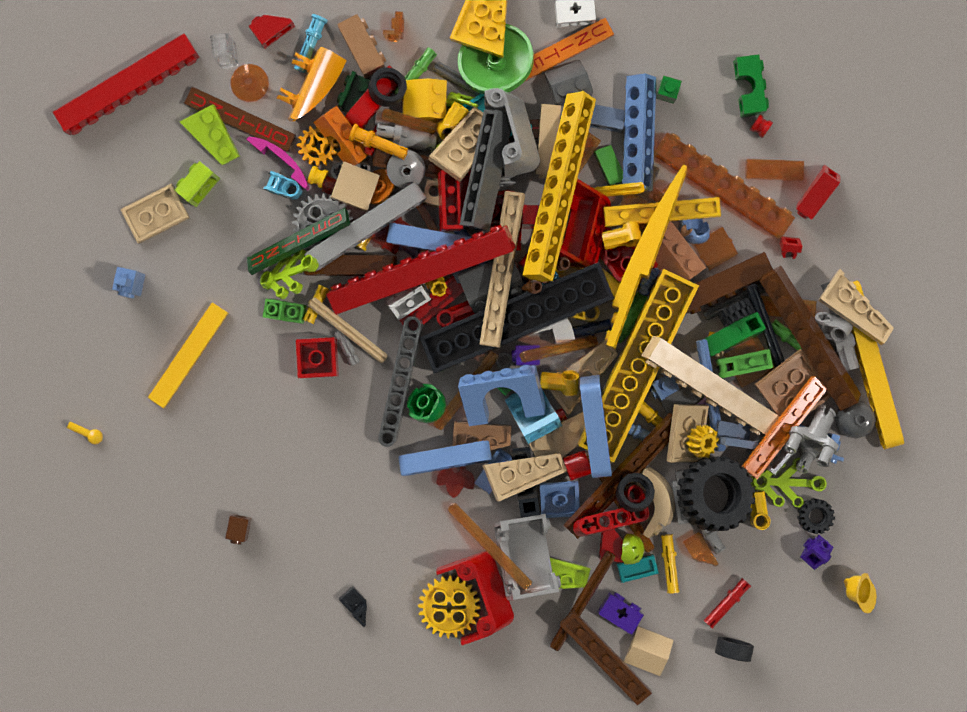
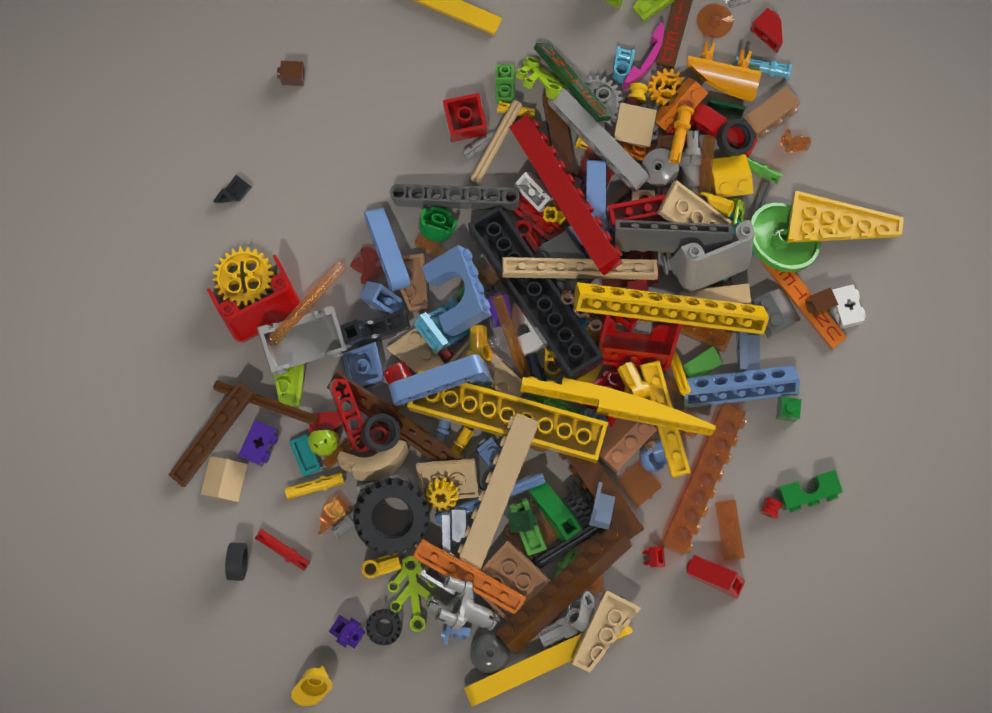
camera: 80 degrees right, 10 degrees down
tan wing [482,453,567,501] -> none
none -> dark green bracket [508,509,537,533]
none -> sand blue panel [589,482,615,530]
none -> reddish brown brick [805,287,839,317]

